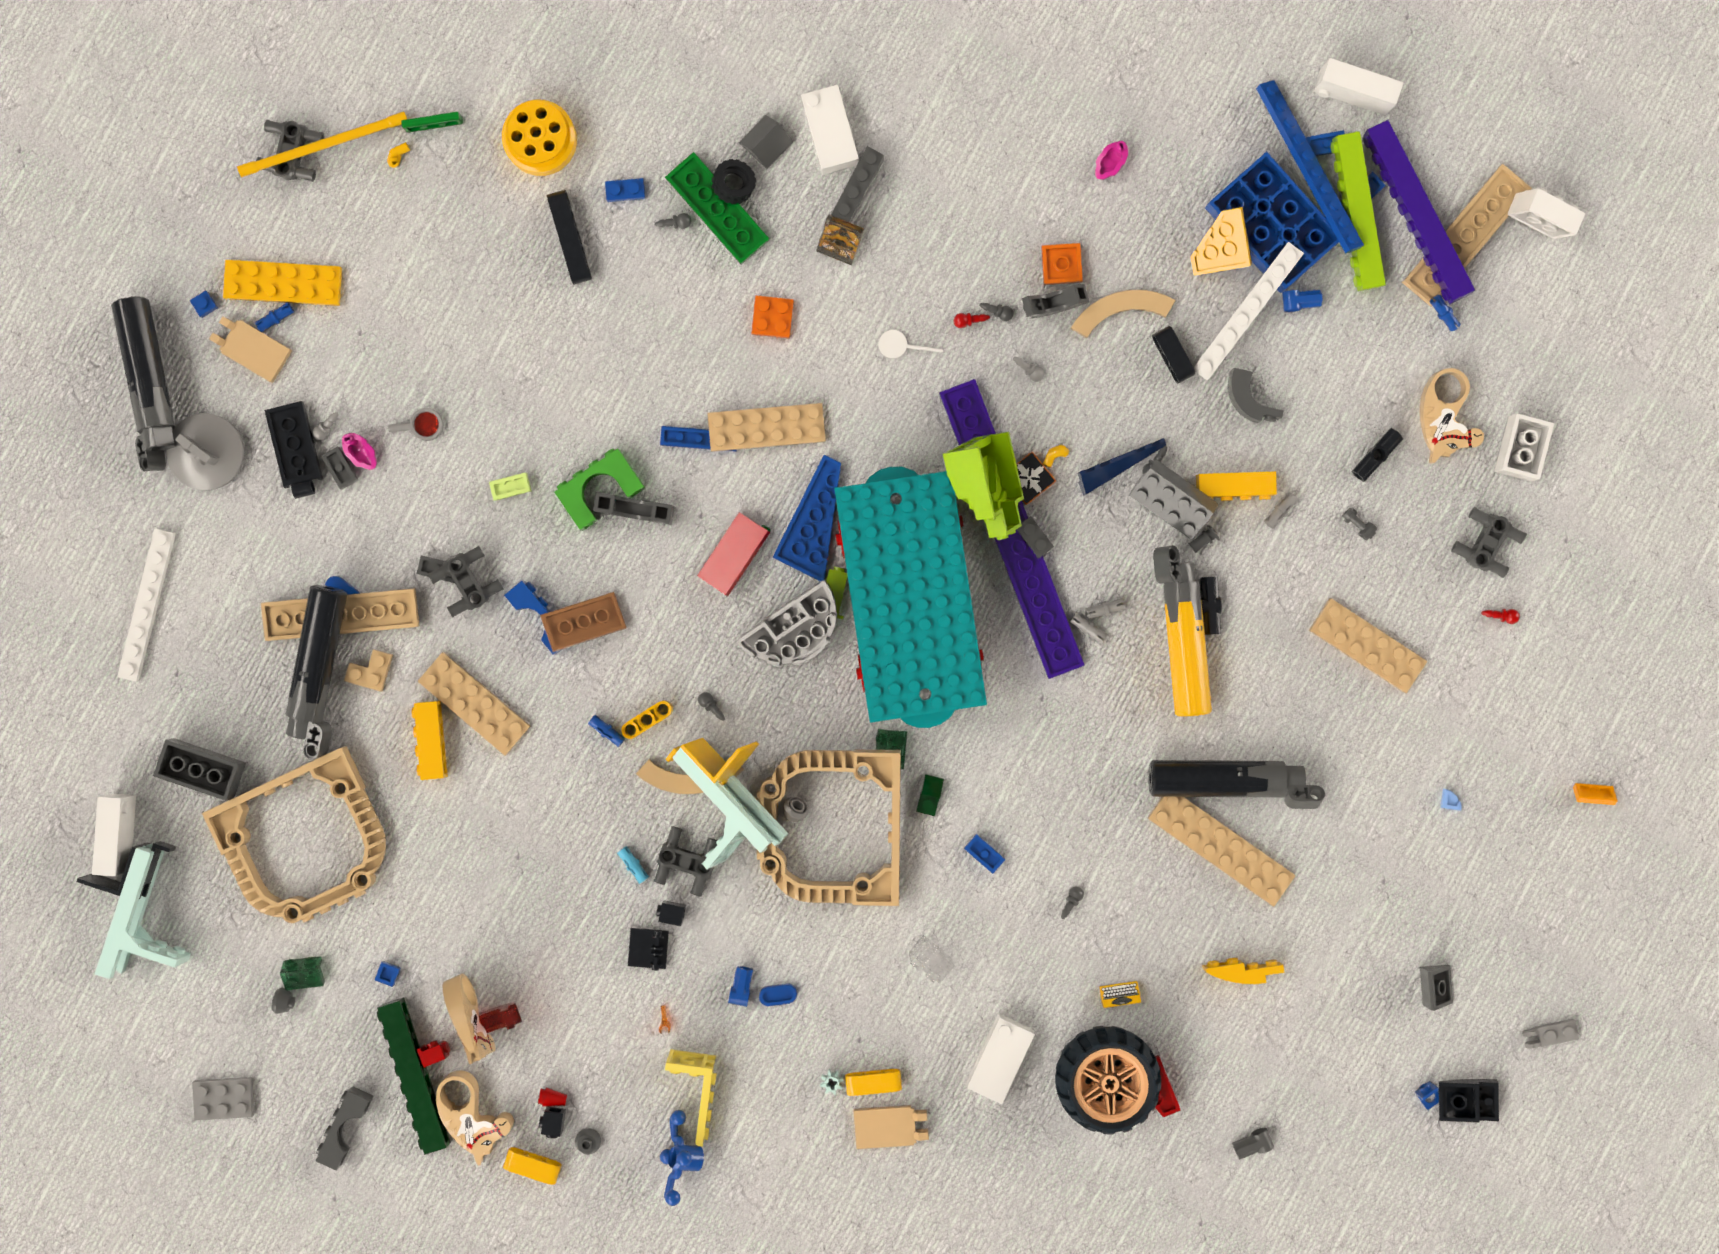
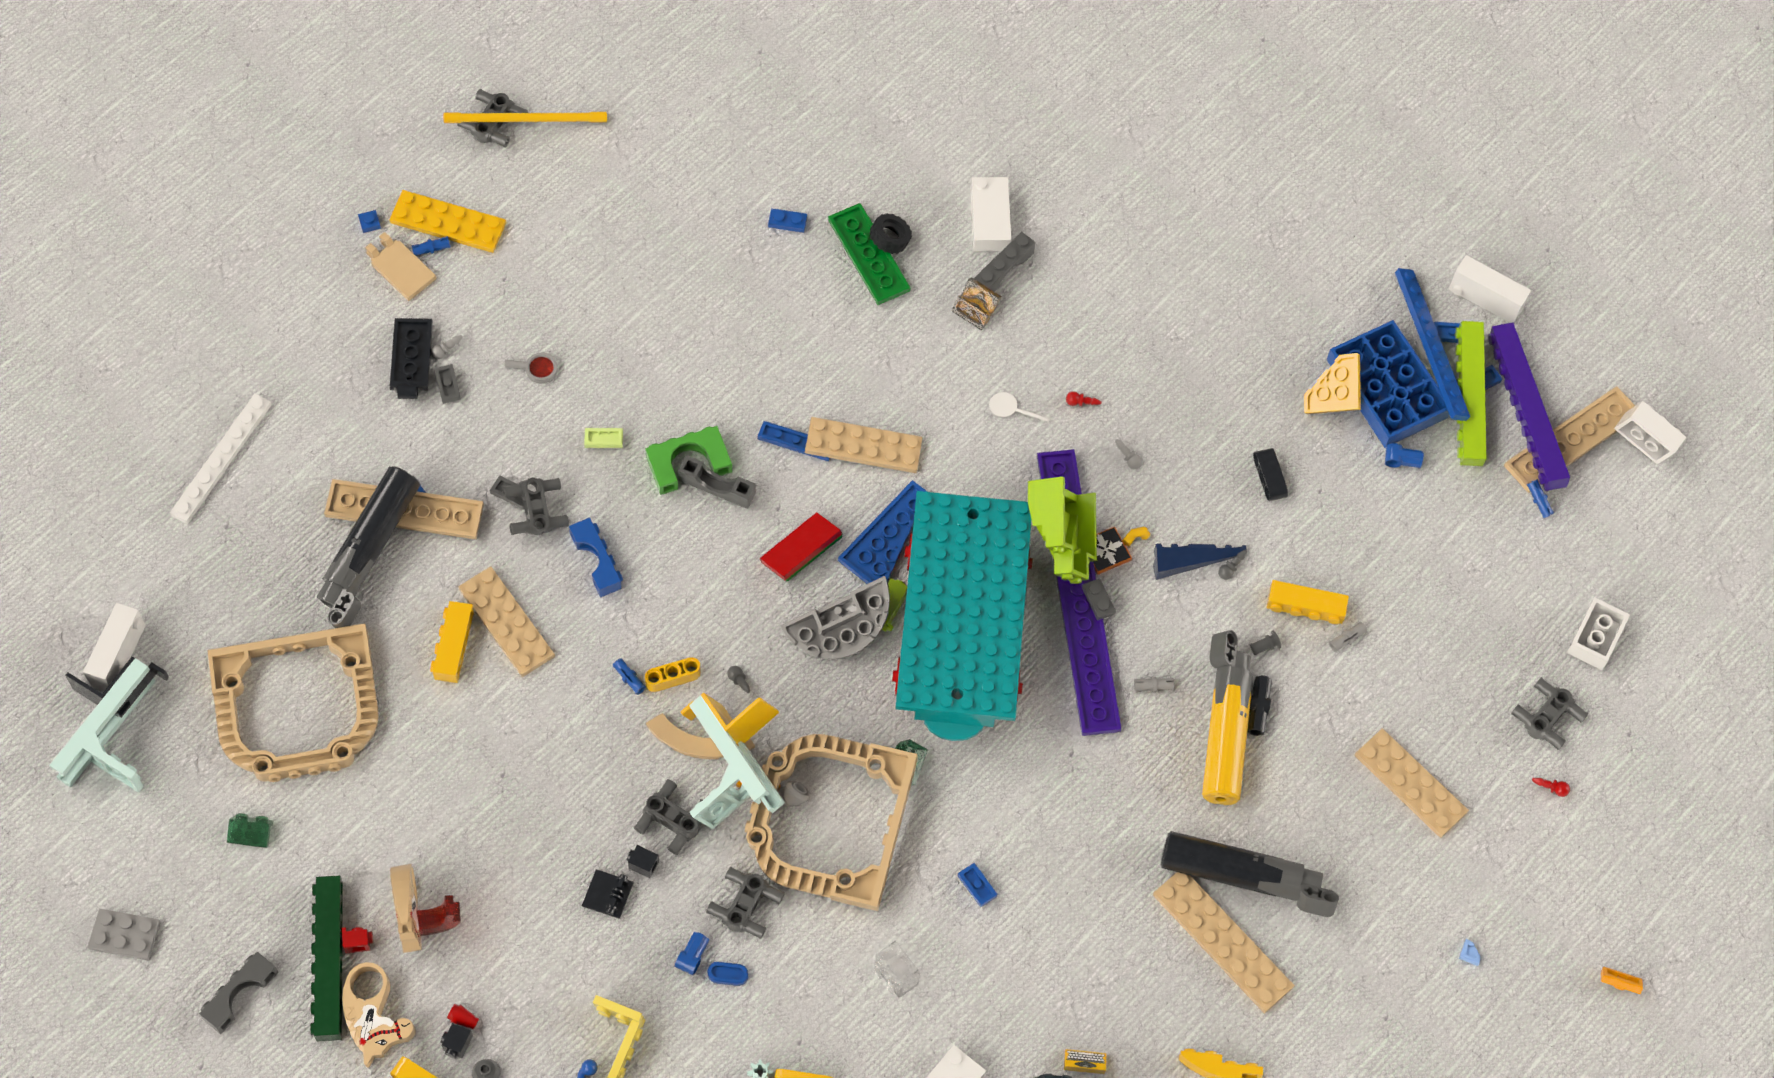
camera: 10 degrees right, 25 degrees down
black piece [111,296,175,471] -> none
dark grey brick [153,738,246,801] -> none
light grey bracket [166,413,245,491] -> none
dark grey cone [272,987,296,1014] -> none
dark pink arm [342,433,377,470] -> none
tan plate [344,649,393,692] -> none
blue plate [375,961,401,987] -> none
yellow arm [387,142,410,168] -> none
green tile [401,112,463,133] -> none
yellow wheel [502,99,577,176] -> none
medium nougat tile [540,592,627,652] -> none
black beam [547,189,592,285] -> none
medium azure pin [617,846,649,884] -> none
dark grey bar [654,213,691,229] -> none
clear orange hand [659,1005,671,1034] -> none
dark grey slope [739,115,793,169] -> none
orange plate [751,295,794,339] -> none
dark green slope [916,774,944,816] -> none
dark grey bar [979,303,1014,321] -> none
dark grey arch [1022,284,1089,318] -> none
orange plate [1041,243,1083,285] -> none
dark grey bar [1061,886,1084,919] -> none
tan tile [1070,290,1176,338] -> none
light grey pin [1070,612,1108,644] -> none
dark pink arm [1095,141,1128,180] -> none
brick [1129,459,1218,540] -> none
white plate [1193,242,1304,381] -> none
dark grey arch [1228,368,1284,423] -> none
dark grey bar [1342,508,1377,541] -> none
black piece [1351,428,1403,482] -> none
tan animal [1420,368,1484,463] -> none
none -> dark grey piece [706,866,785,939]

